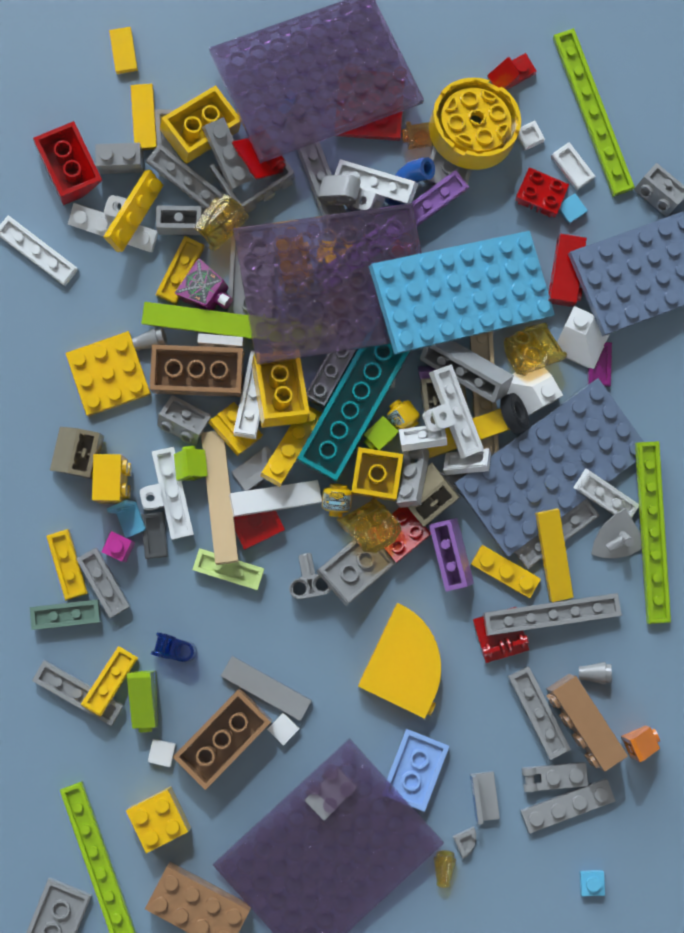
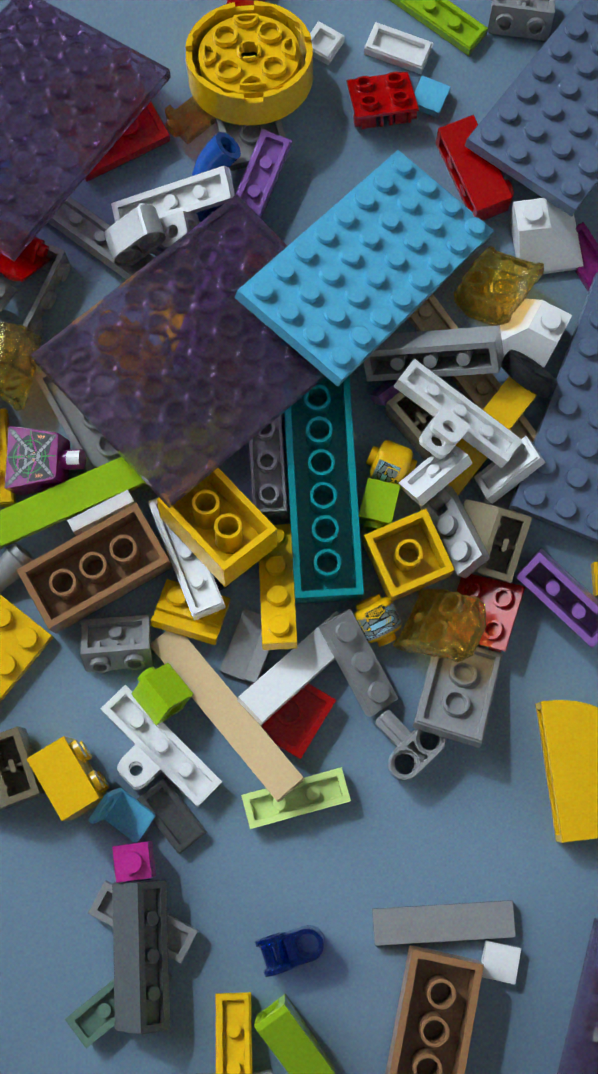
camera: 30 degrees left, 5 degrees down
yellow tile [46,529,88,601] -> none
none -> dark grey panel [112,880,170,1035]
none -> light grey plate [318,609,398,716]

